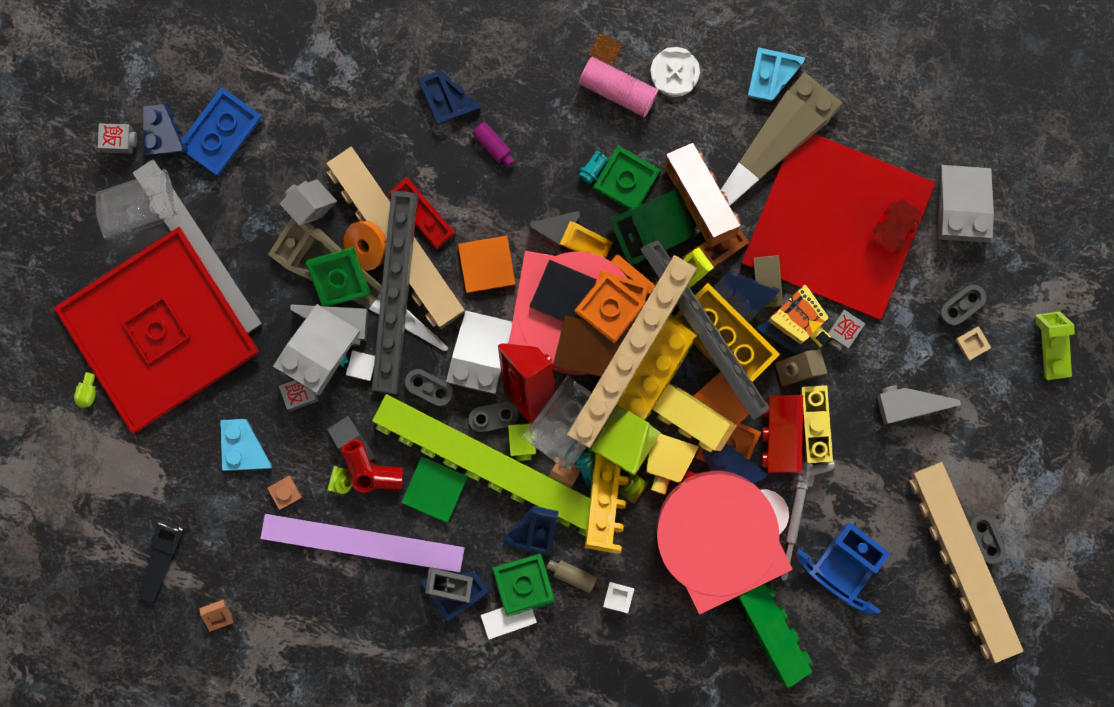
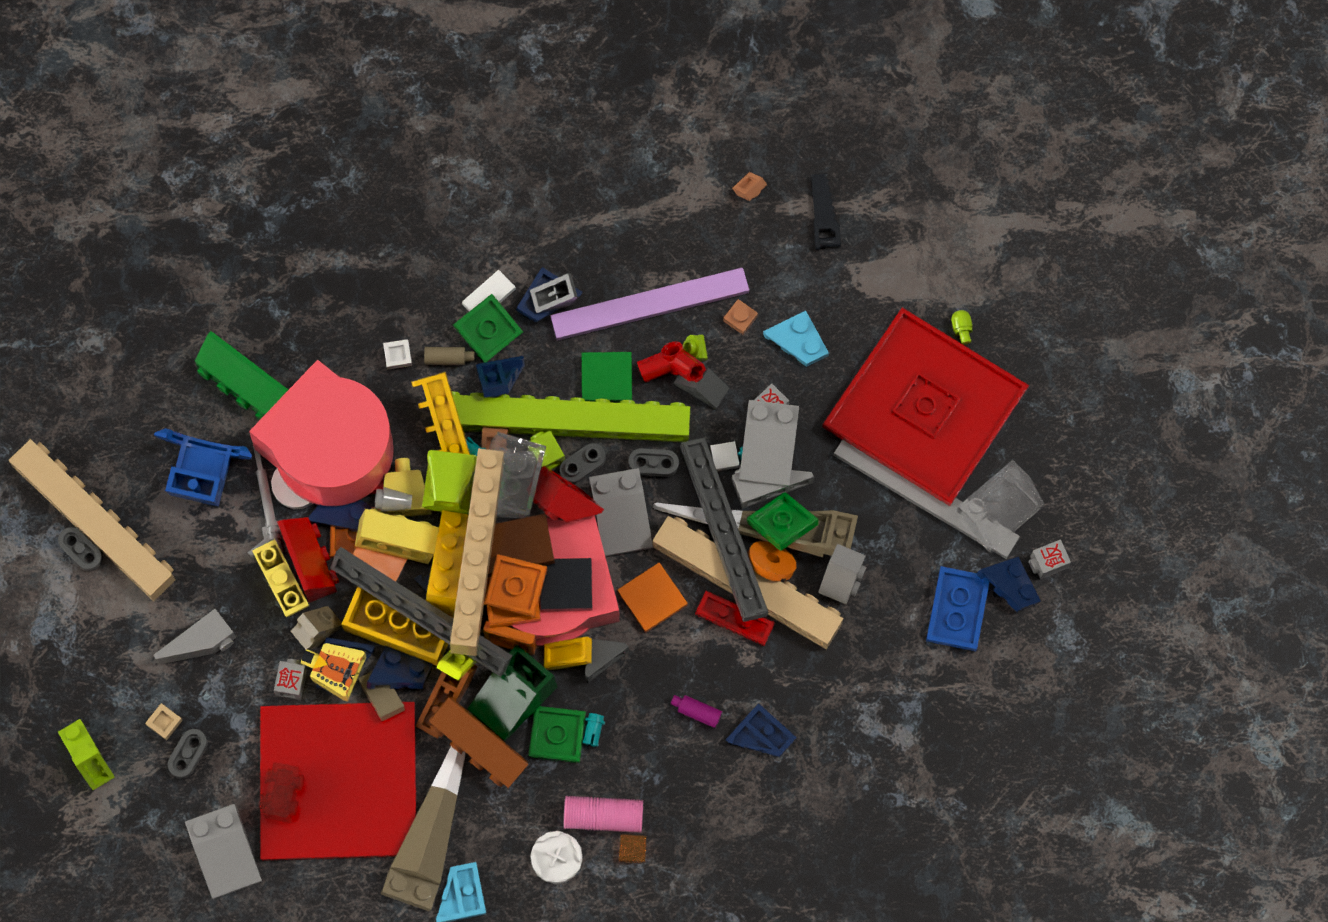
camera: 155 degrees right, 10 degrees down
lime plate [620,474,649,504] -> none
none -> light grey cone [375,487,412,512]

